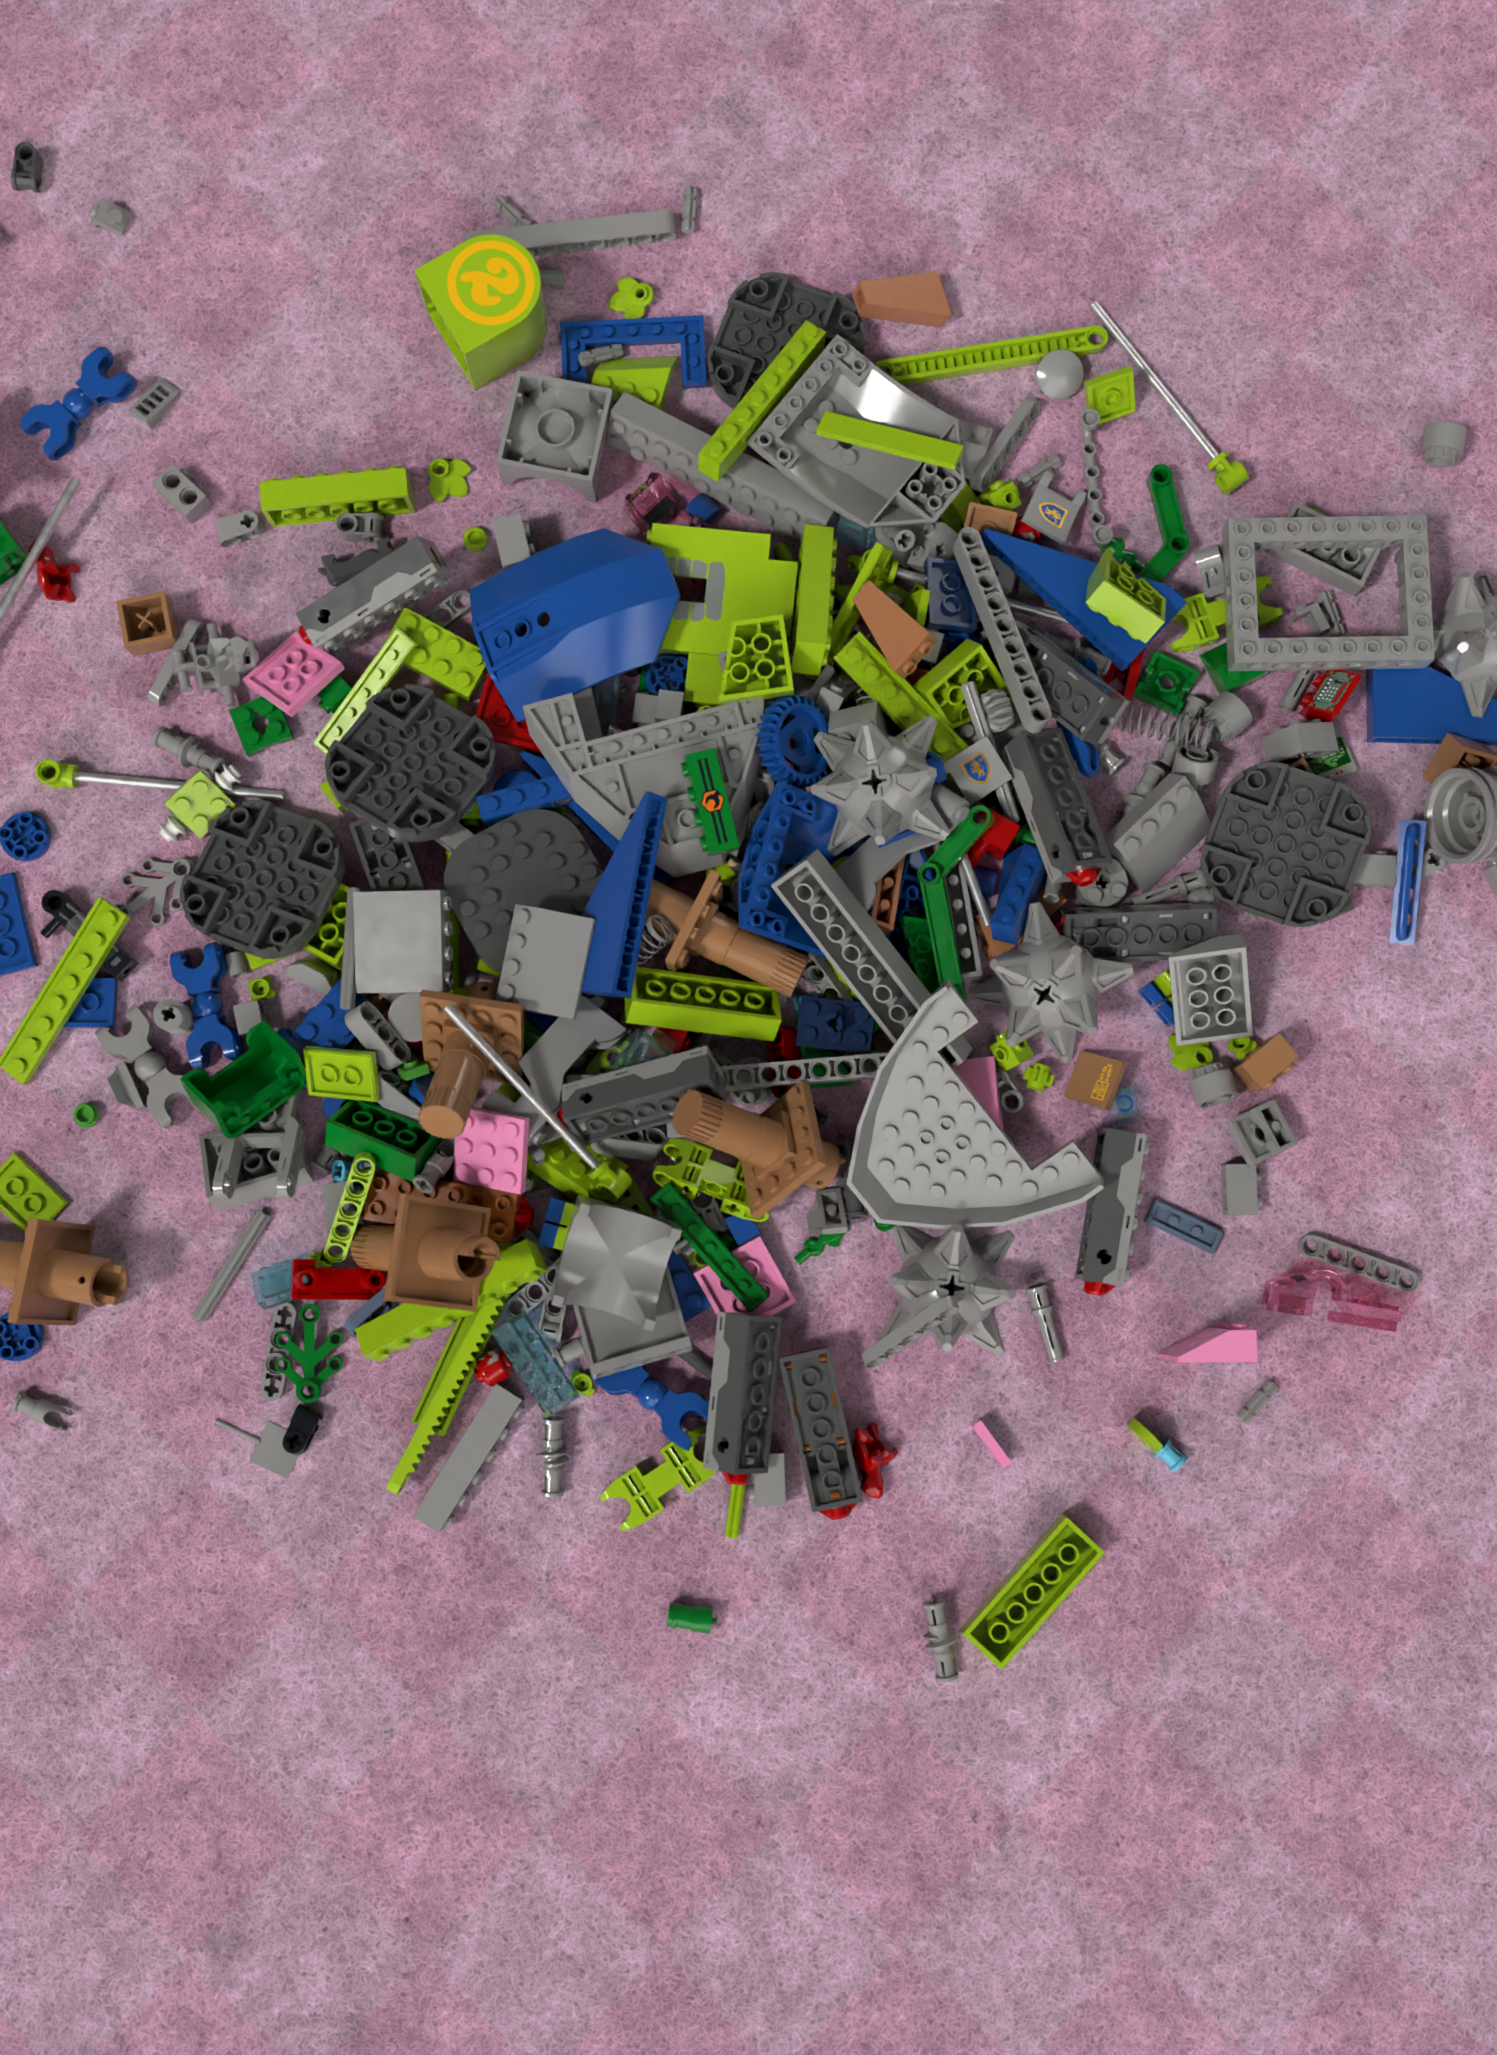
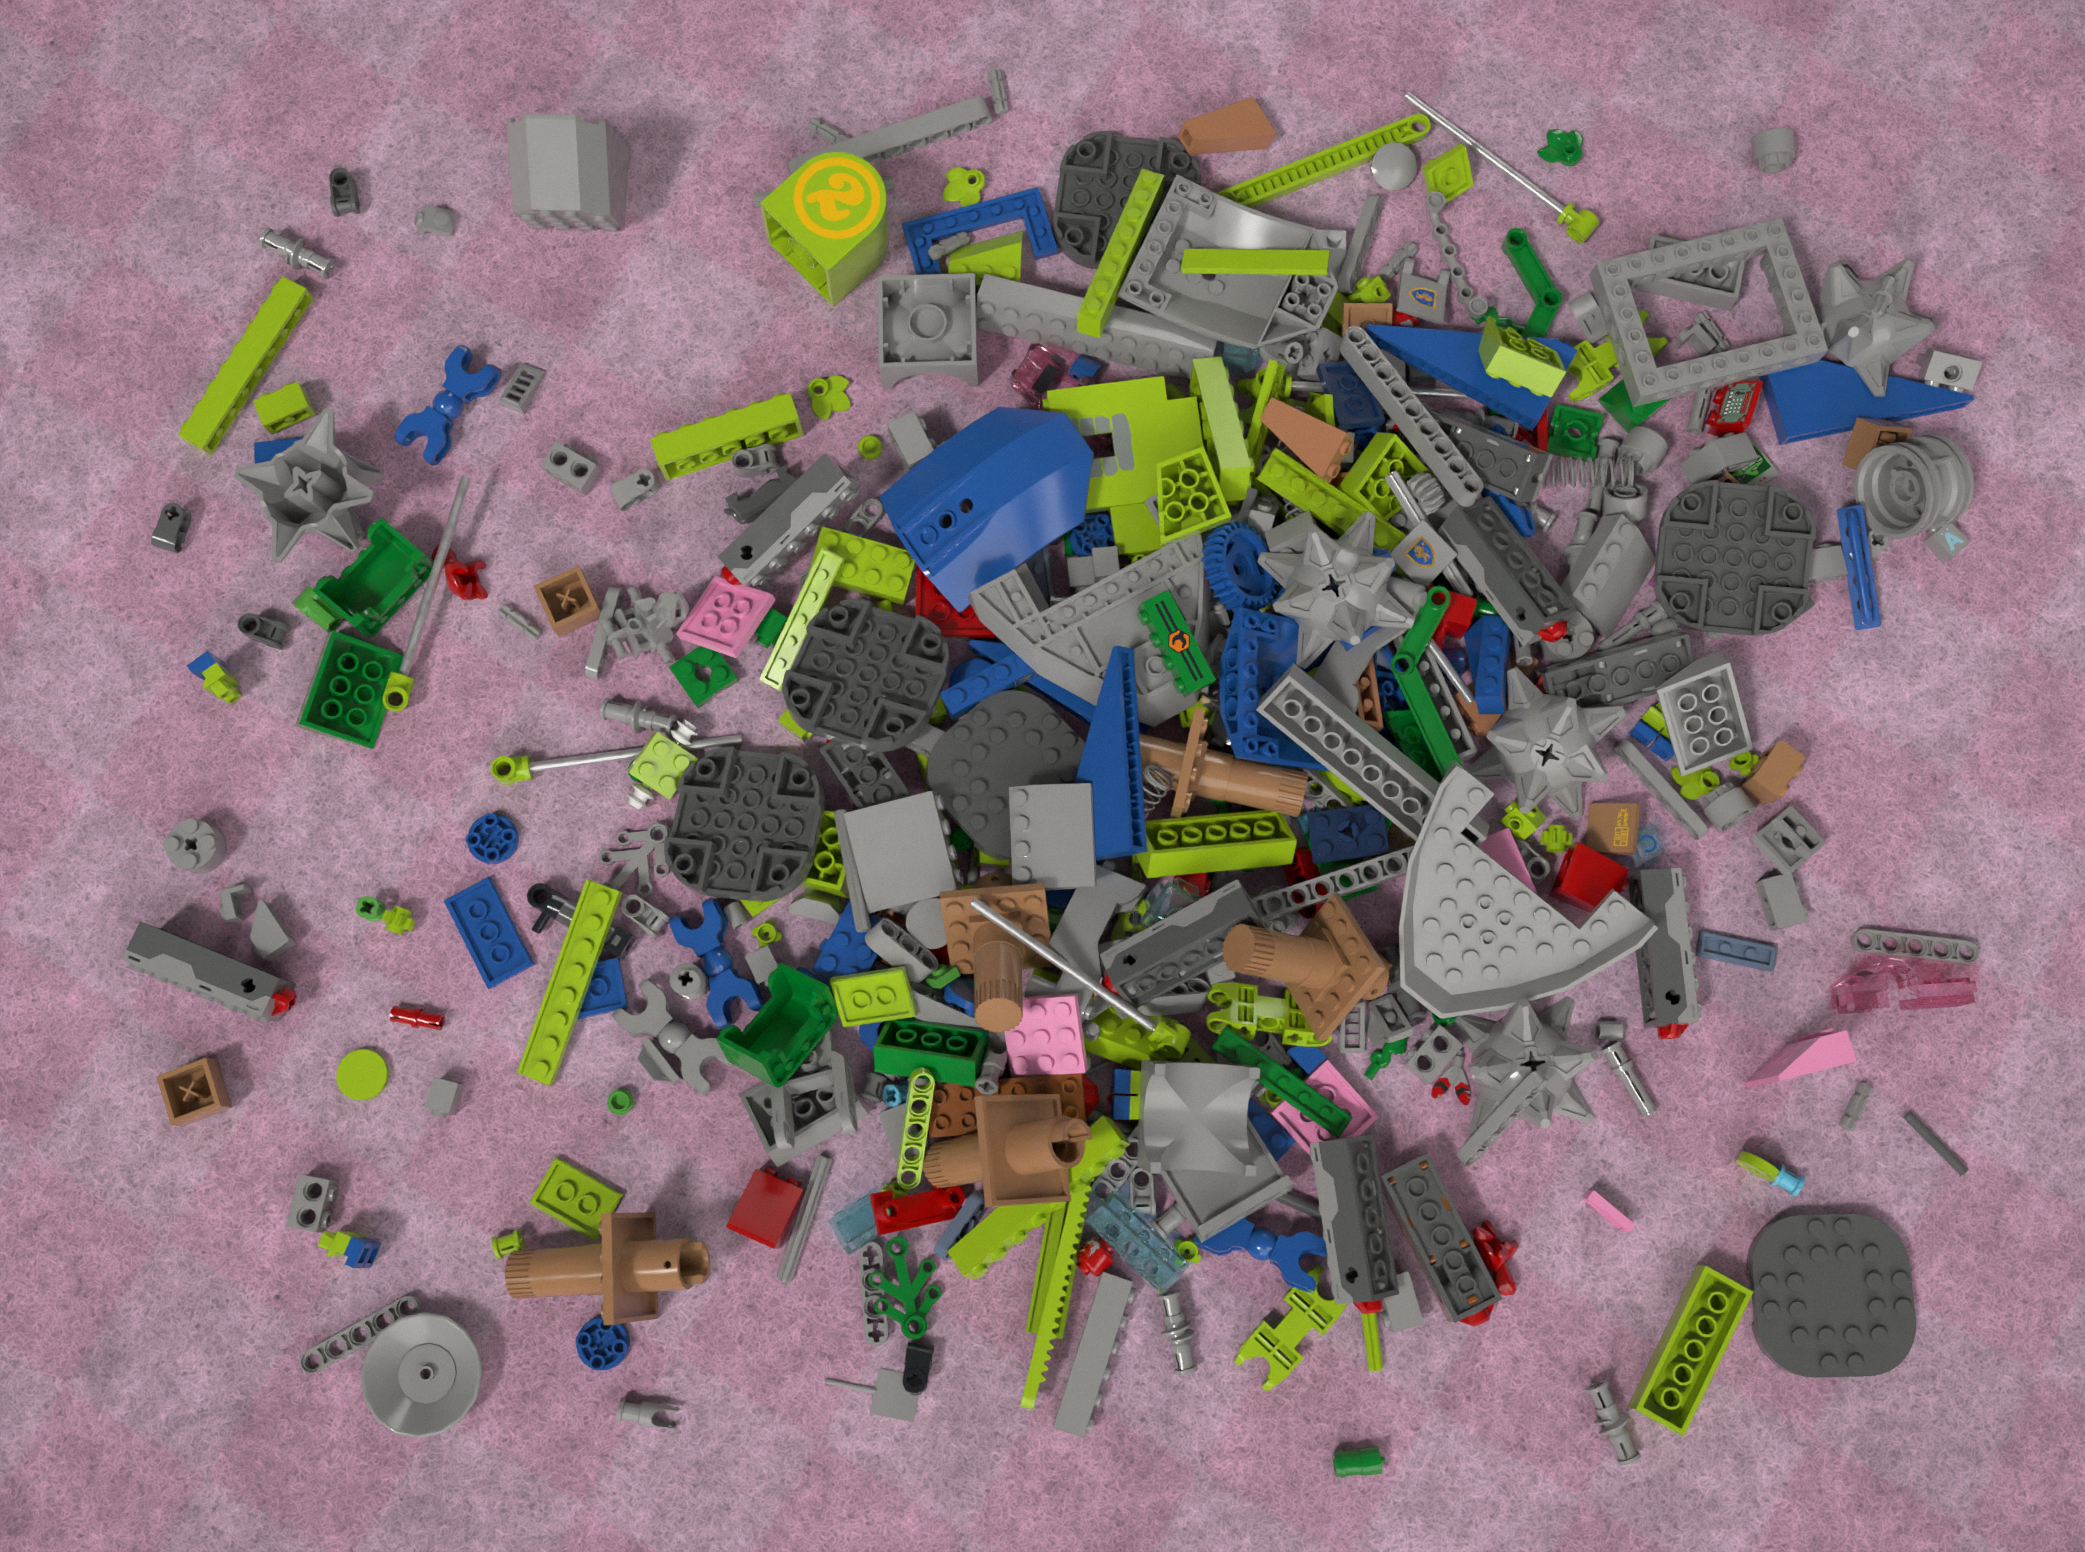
camera: 15 degrees left, 5 degrees down
none -> light grey axle [498,604,542,641]
none -> light grey windscreen [507,114,630,232]
none -> light grey piece [621,895,670,939]
none -> red slope [726,1166,805,1249]
none -> green plate [950,827,975,852]
none -> light grey slope [1337,999,1365,1053]
none -> light grey brick [1403,1025,1464,1086]
none -> piece [1431,1049,1471,1105]
none -> green plate [1537,129,1583,166]
none -> red slope [1550,842,1630,913]
none -> light grey hinge [1596,1021,1623,1039]
none -> light grey beam [1614,740,1708,840]
none -> dark grey plate [1747,1214,1916,1378]
none -> dark grey bar [1903,1111,1968,1176]

